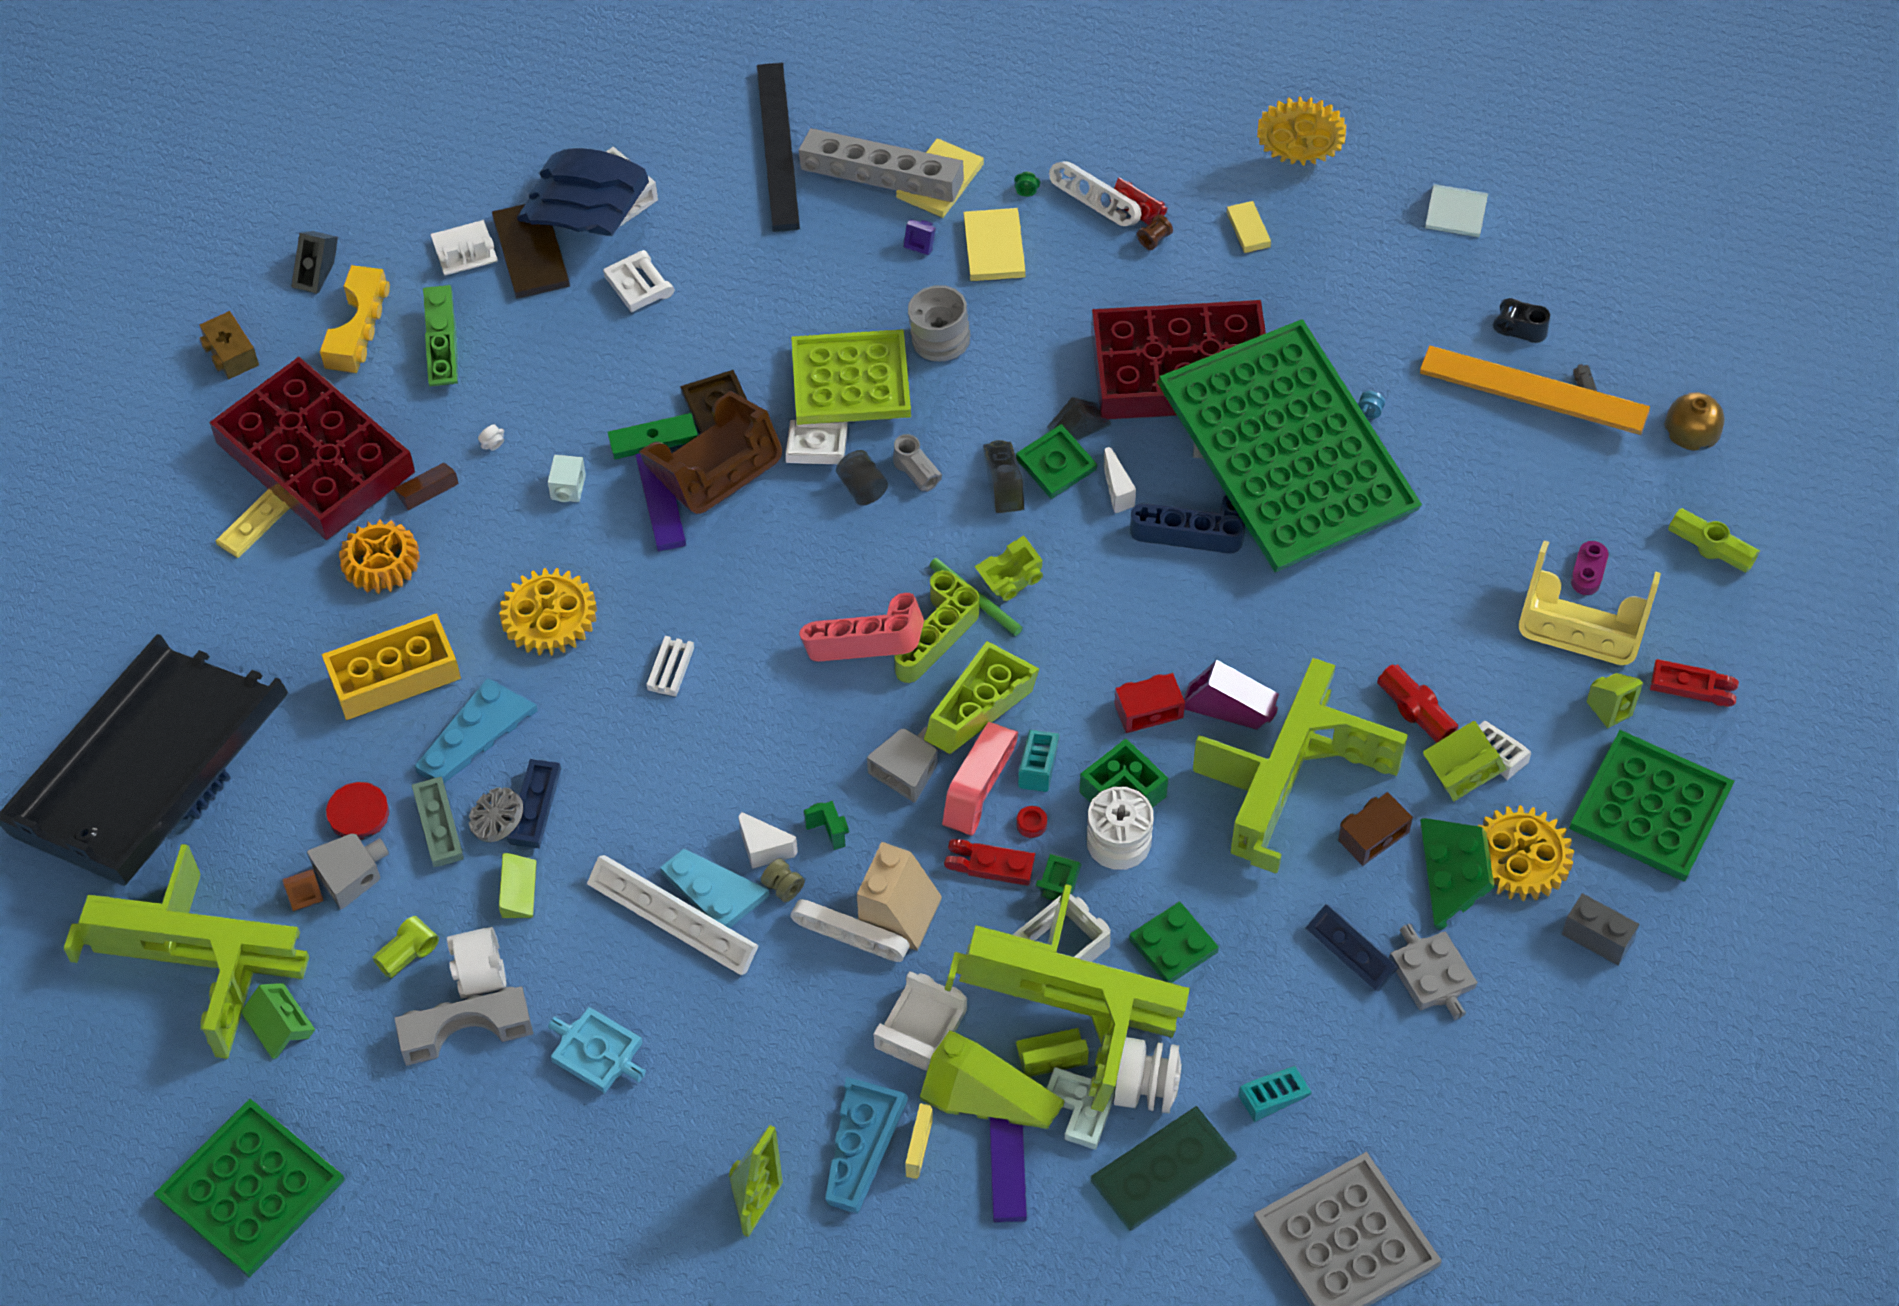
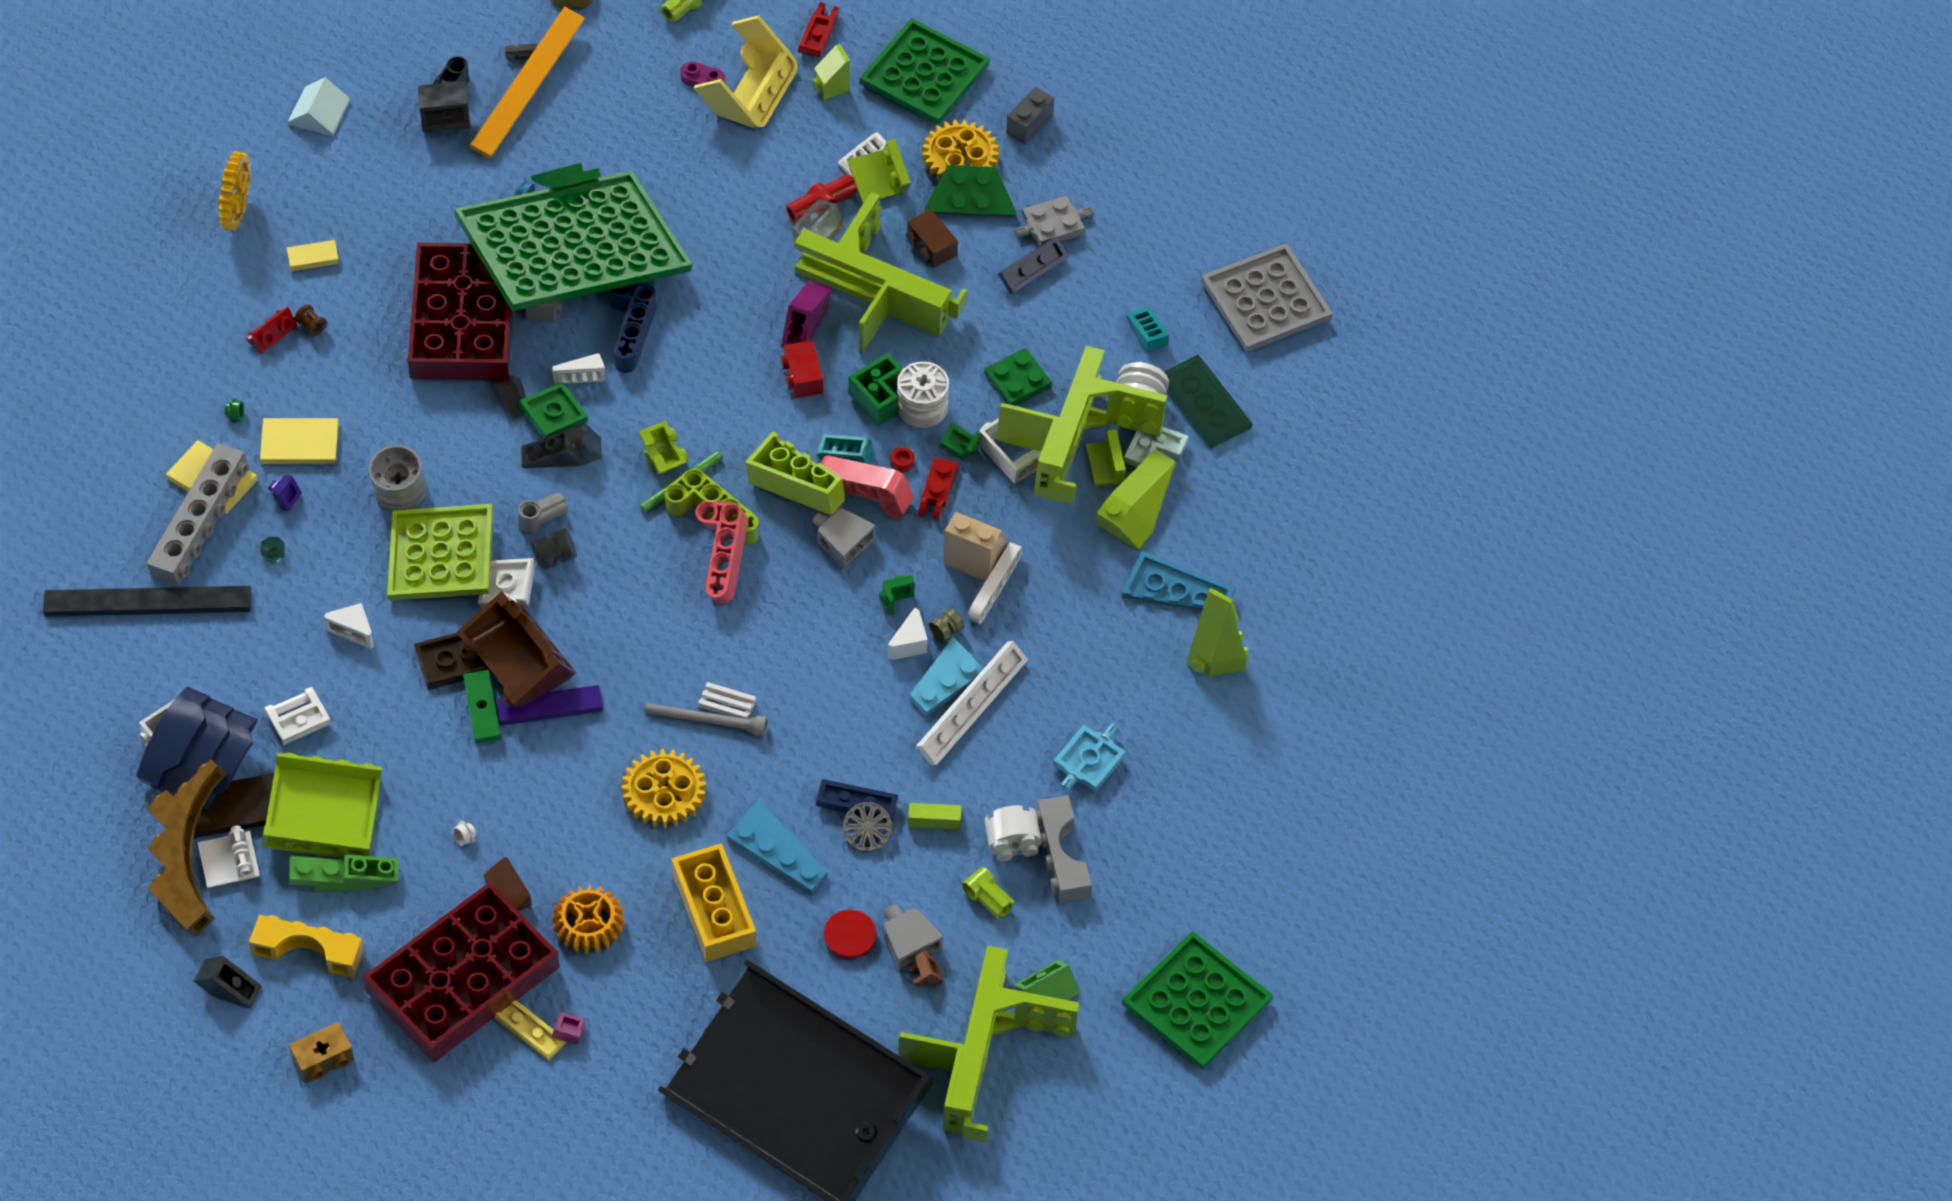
camera: 90 degrees left, 0 degrees up
sand green plate [412,776,464,868] -> none
light aqua brick [548,455,586,502] -> none
white panel [874,972,967,1071] -> none
light yellow tile [905,1103,933,1179] -> none
dark purple tile [990,1117,1027,1222] -> none
white beam [1049,161,1141,226] -> none
none -> pearl gold arch [147,760,227,937]
none -> clear green tile [260,536,286,562]
none -> lime panel [262,753,382,859]
none -> white slope [324,603,374,649]
none -> black slope [418,81,471,134]
none -> green slope [531,163,601,188]
none -> magenta tile [552,1012,586,1045]
none -> light grey piece [644,704,768,737]
none -> clear brick [791,199,844,252]

